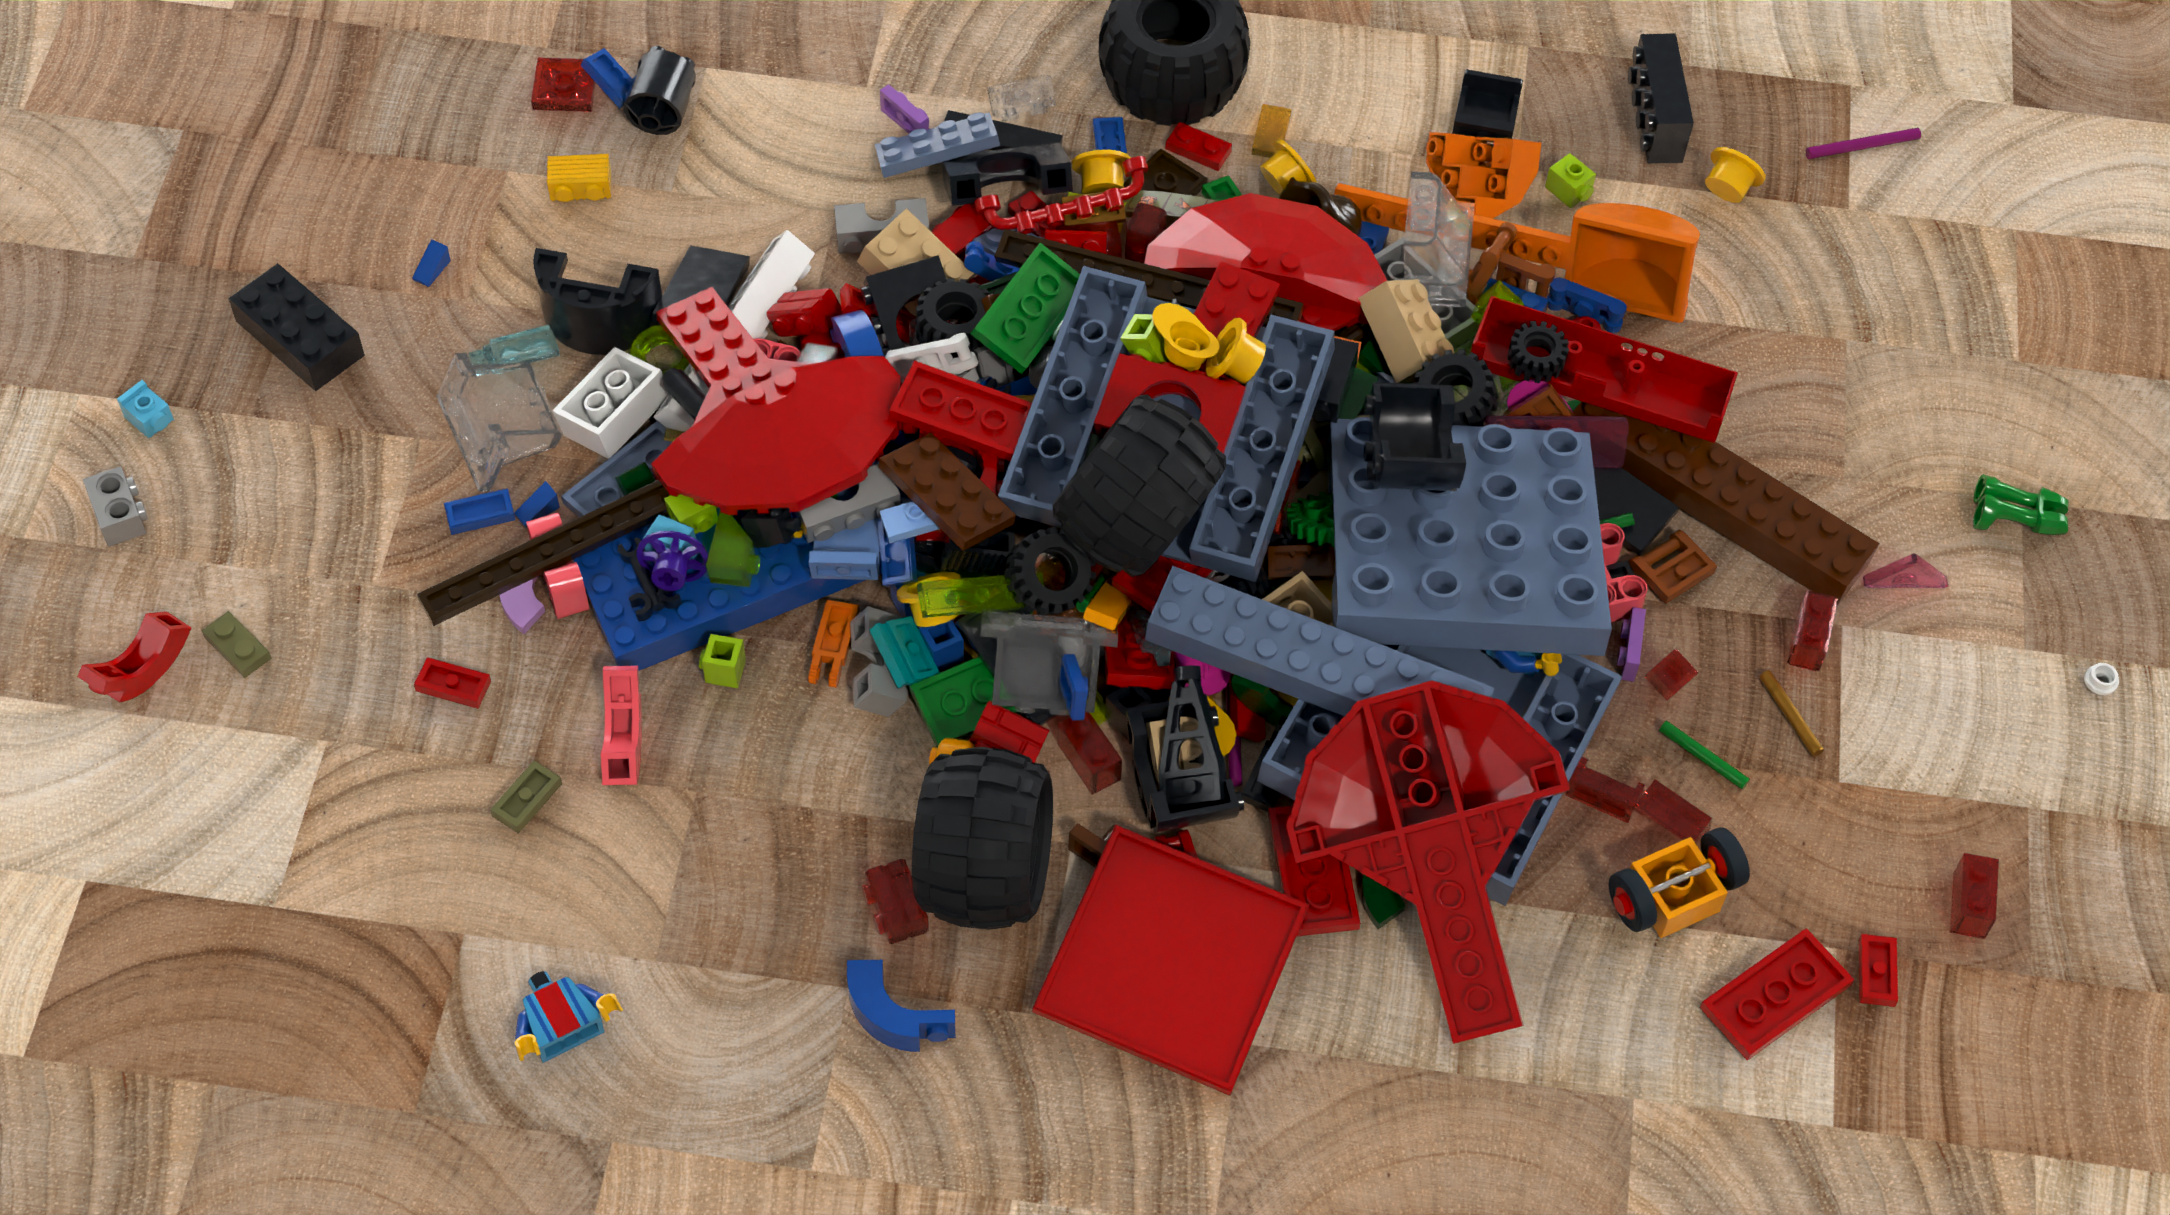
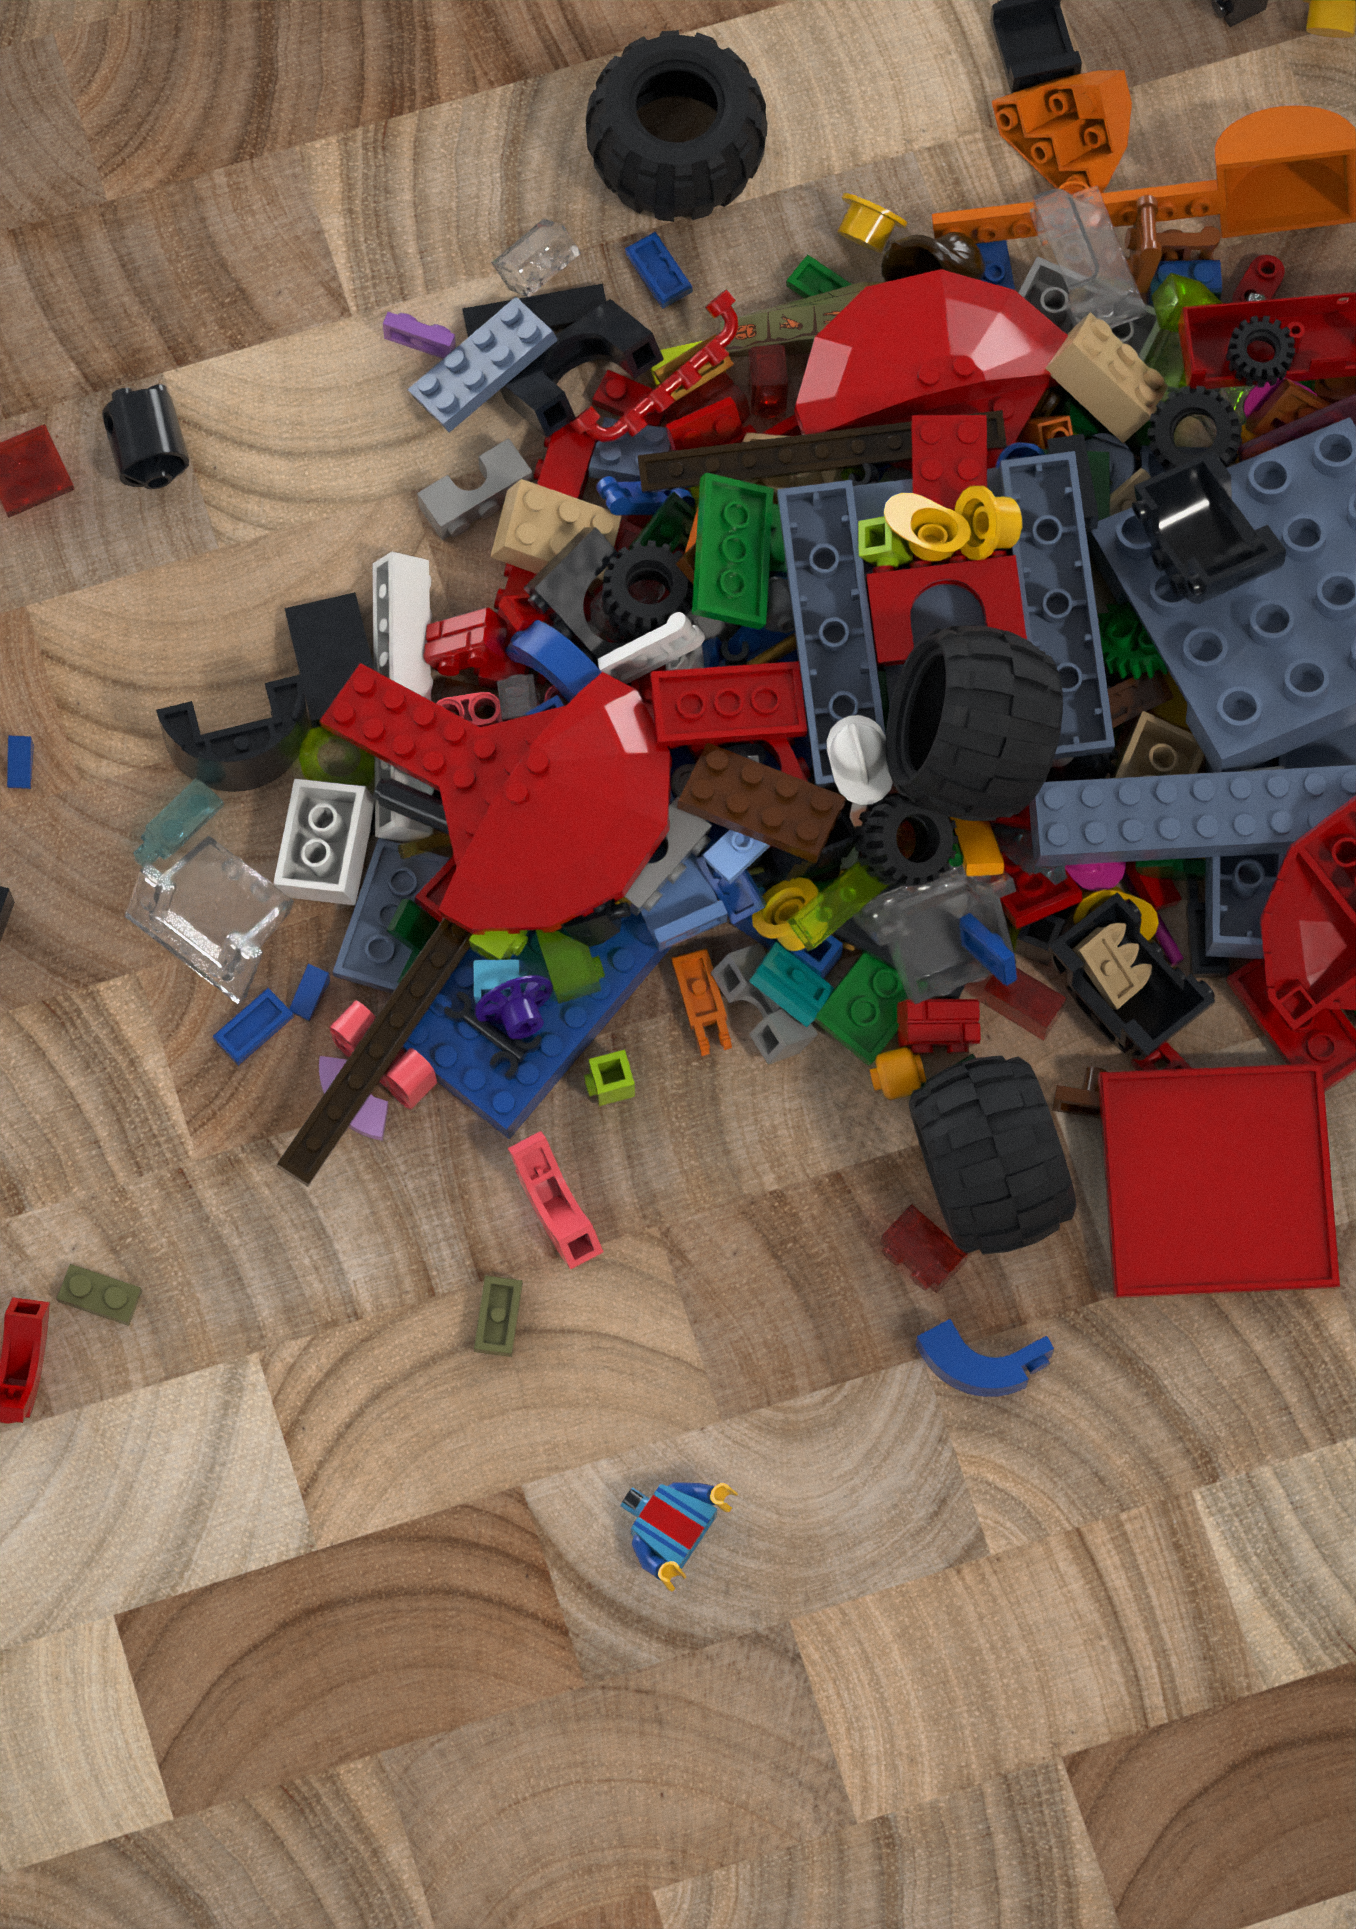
camera: 25 degrees left, 15 degrees up
red plate [414,657,491,709] -> none
yellow brick [547,153,611,202] -> none
blue plate [580,48,632,109] -> none
yellow piece [1072,149,1131,194] -> none
dark brown tile [1124,149,1208,196] -> none
black plate [1159,665,1227,808] -> none
red plate [1165,122,1232,171] -> none
clear yellow tile [1252,104,1292,158] -> none
lime brick [1545,153,1596,208] -> none
blue plate [1547,277,1627,333] -> none
none -> white piece [827,715,893,805]

